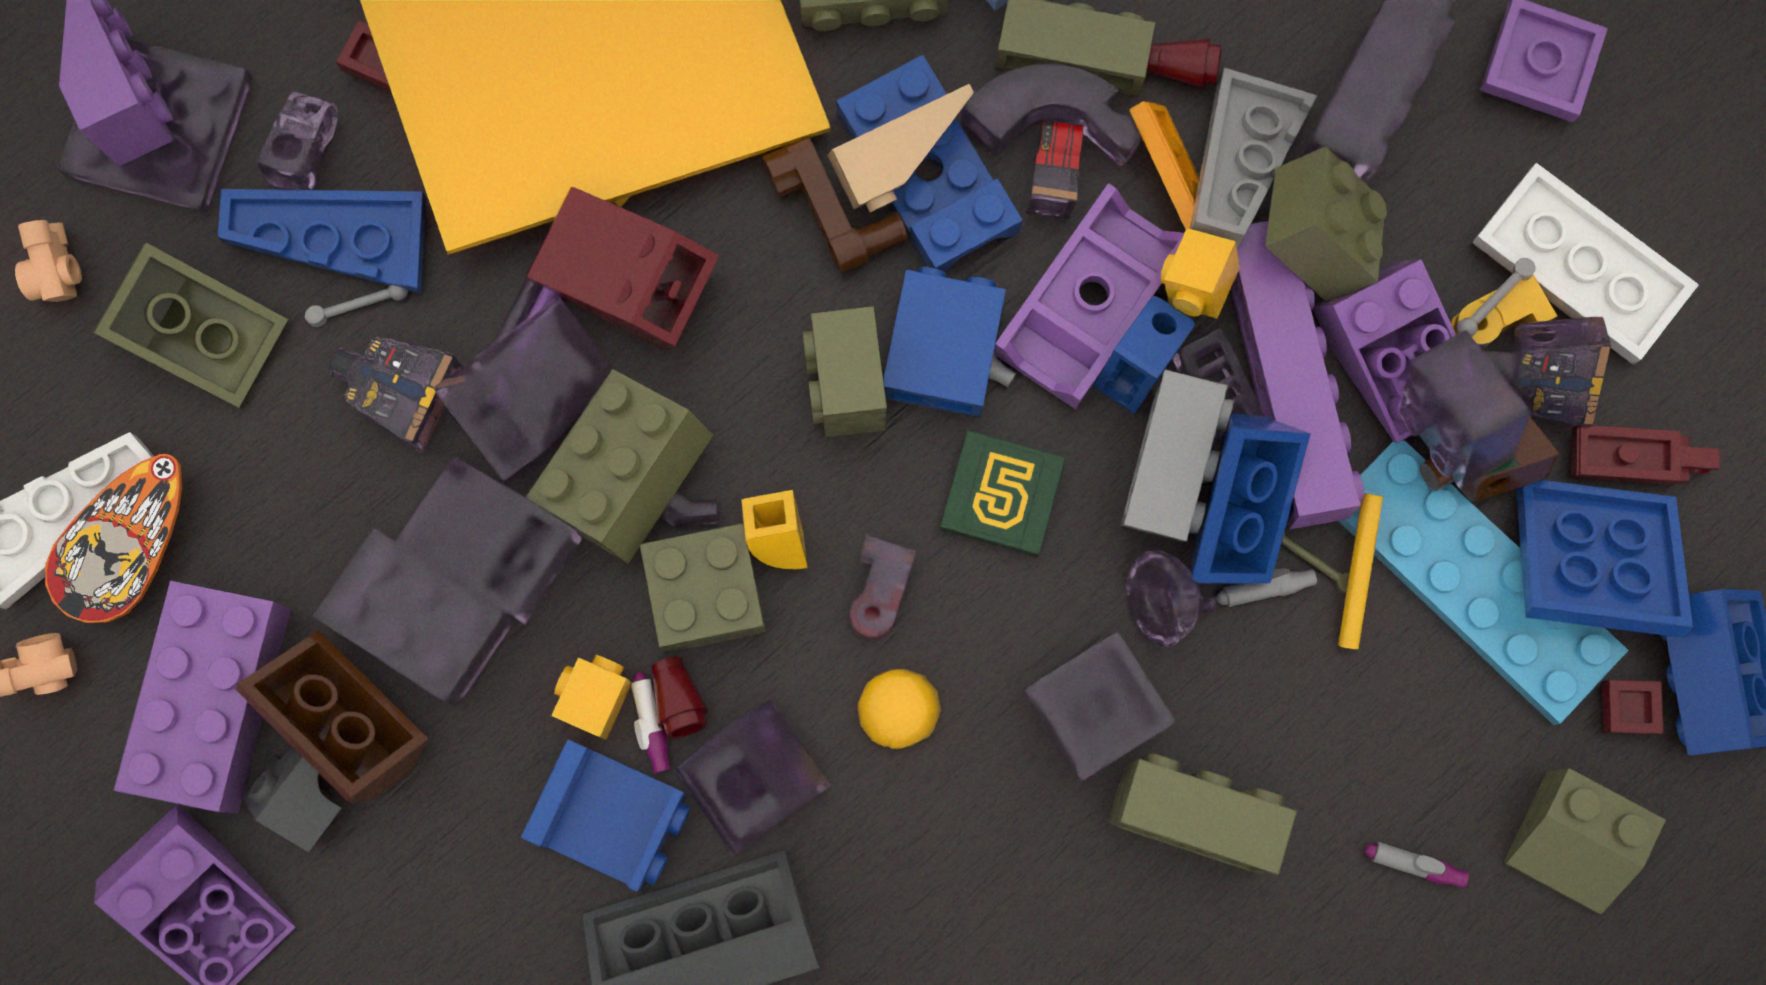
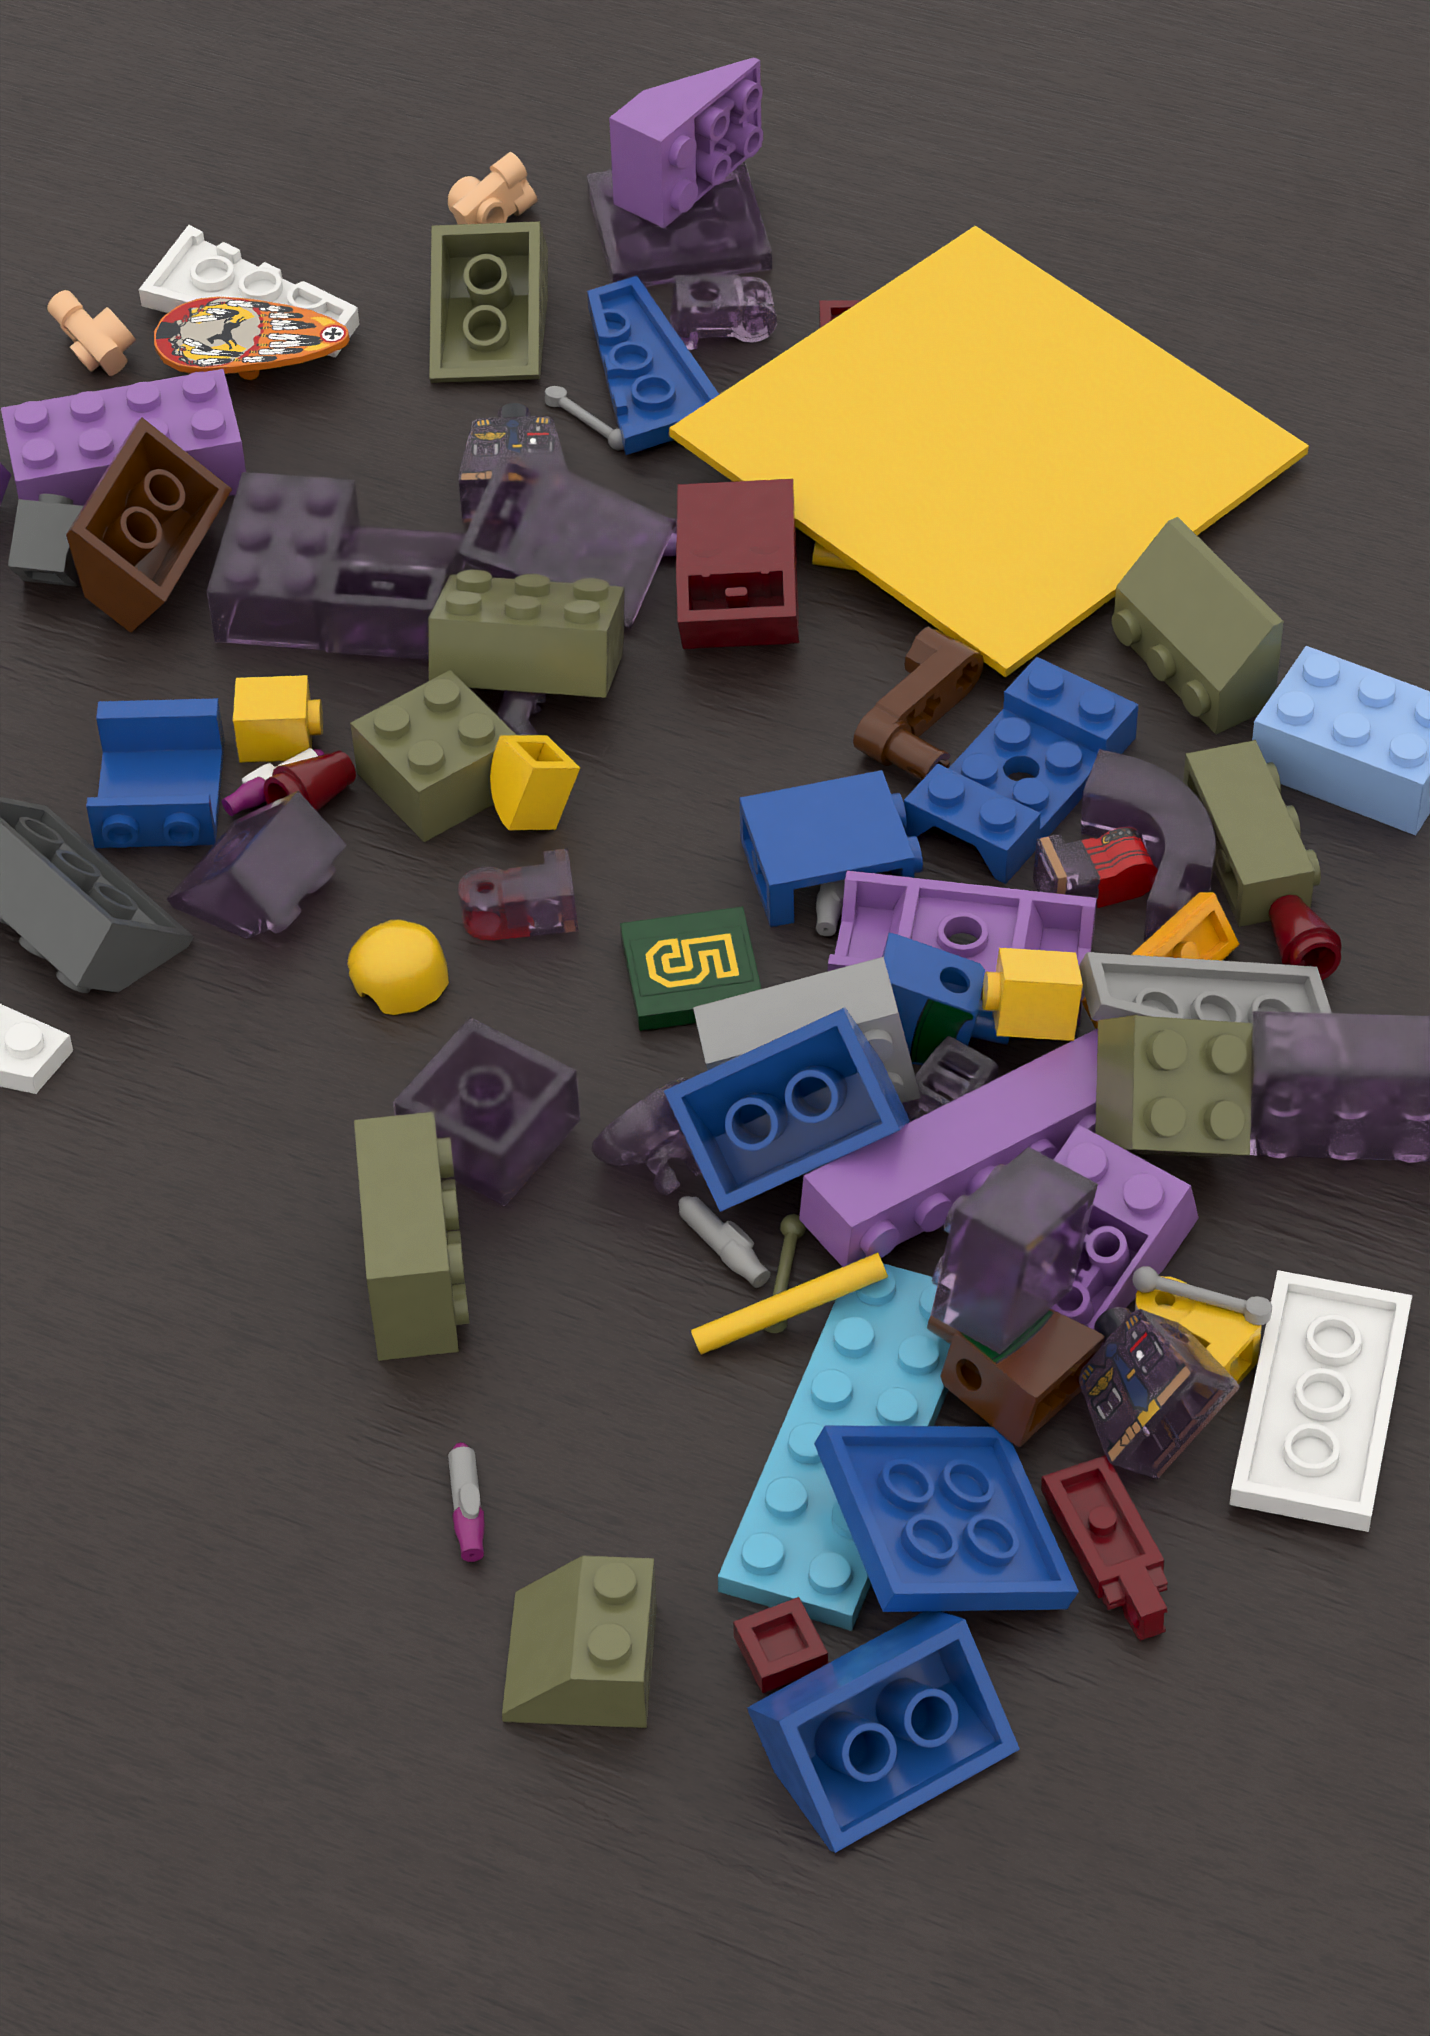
camera: 70 degrees right, 30 degrees down
olive brick [802,306,887,438] -> none
tan slope [827,84,974,212] -> none

